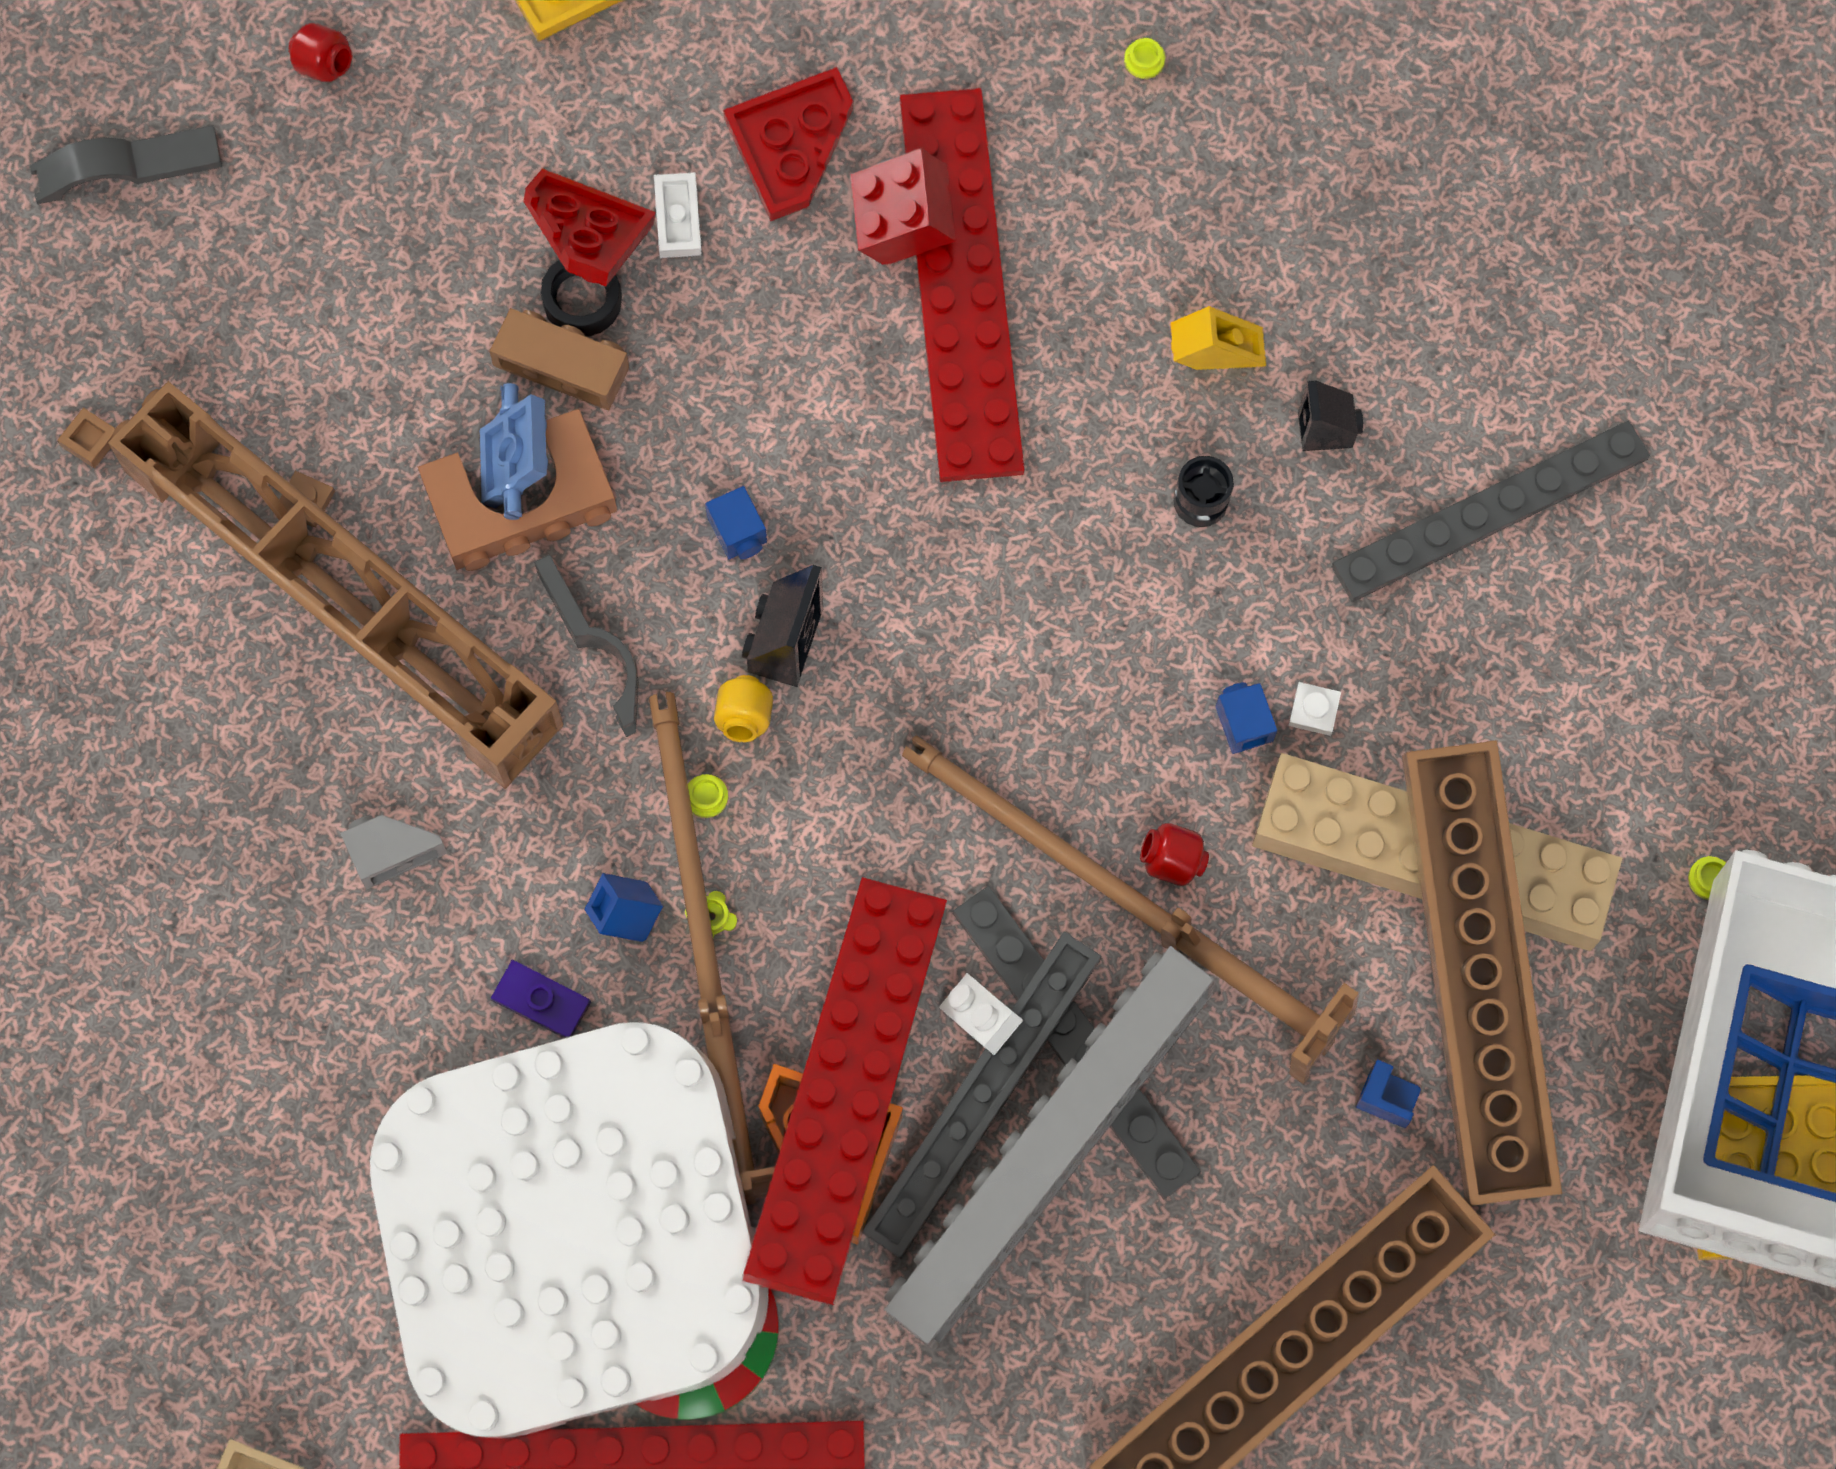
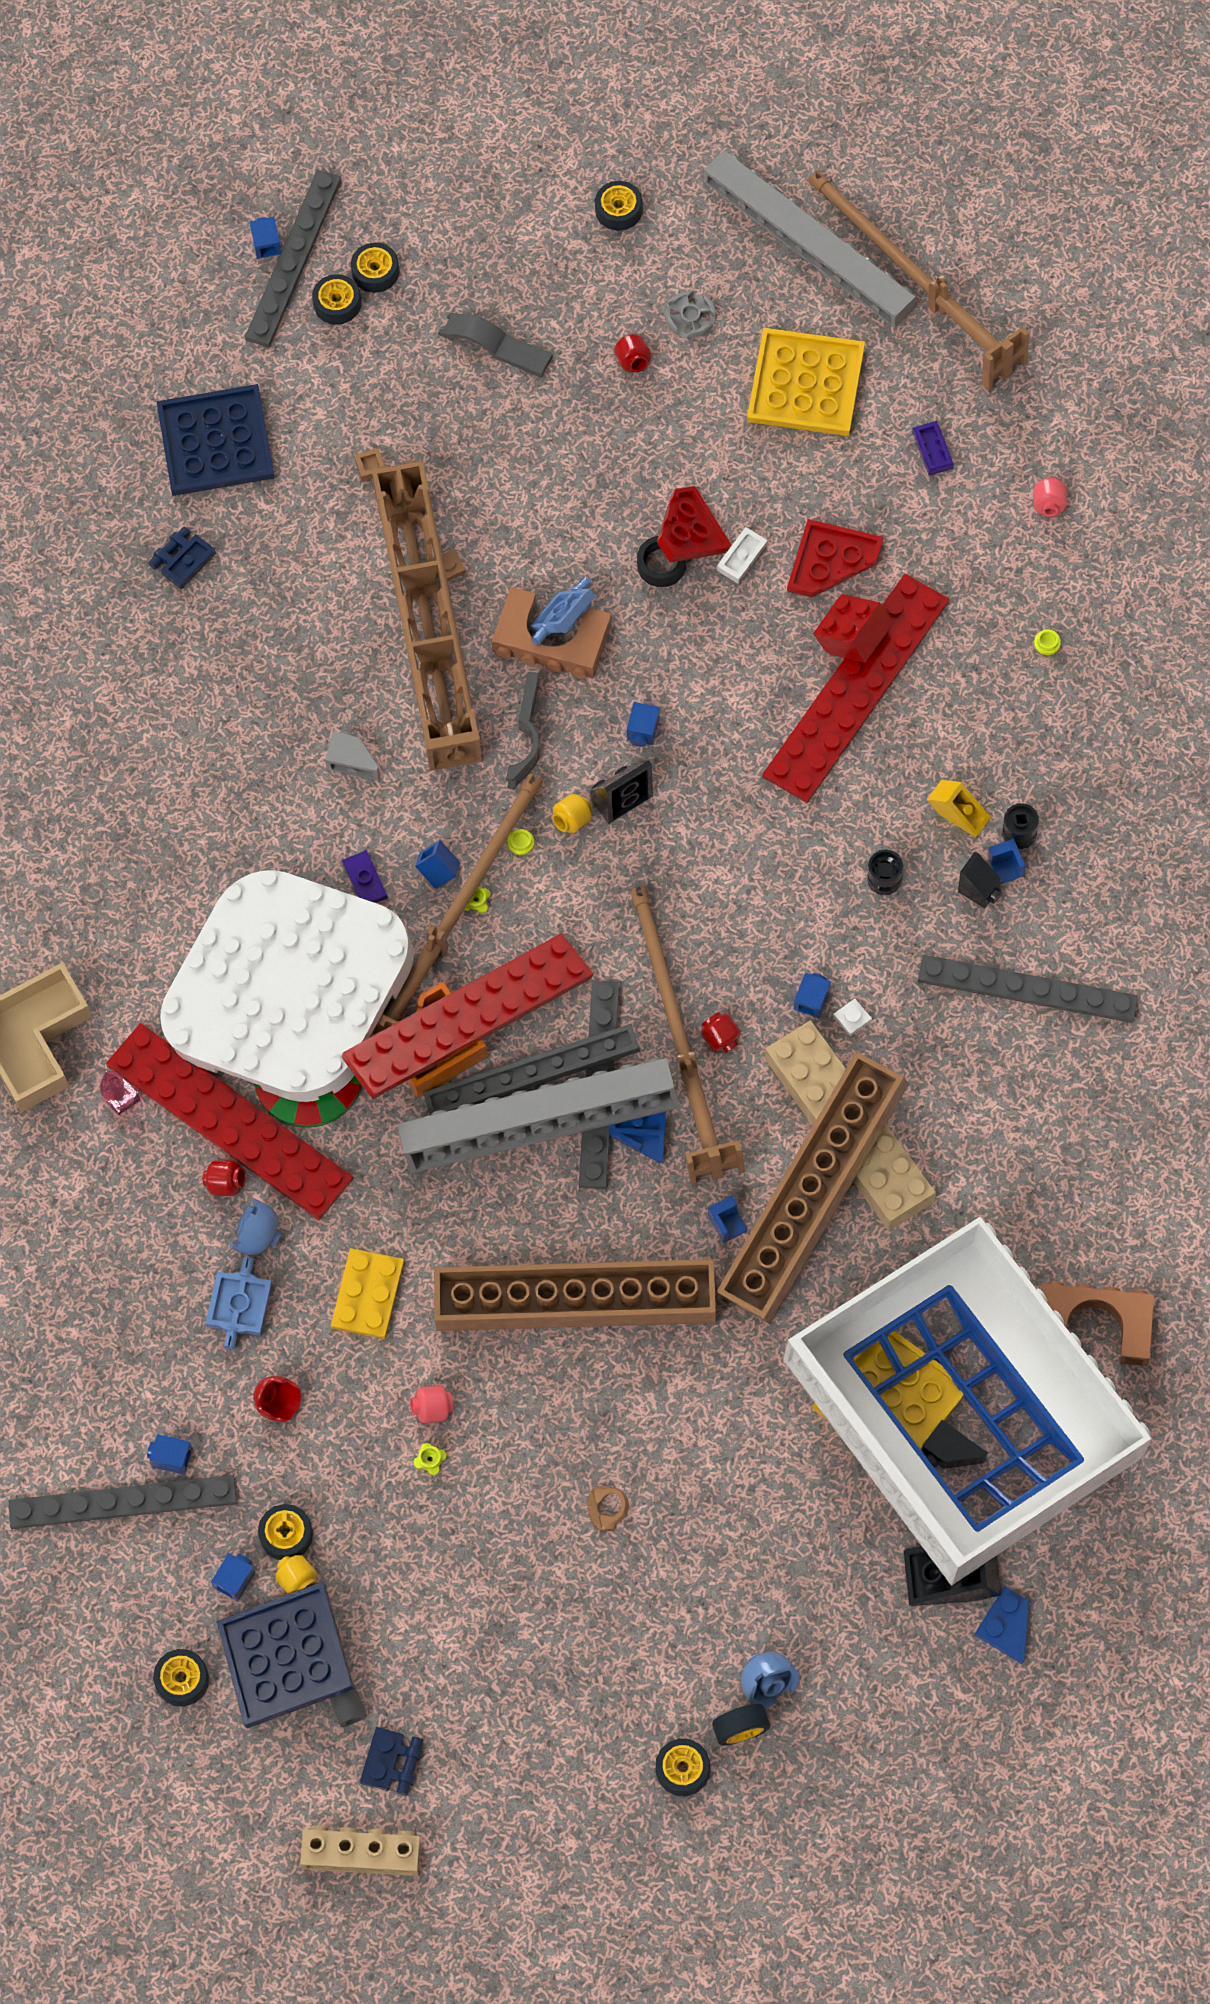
camera: 45 degrees right, 5 degrees down
medium nougat brick [489,308,629,411] -> none
white plate [939,973,1023,1055] -> none
none -> blue wing [609,1112,666,1163]
none -> blue panel [987,839,1025,884]
none -> black wheel [1002,803,1039,849]

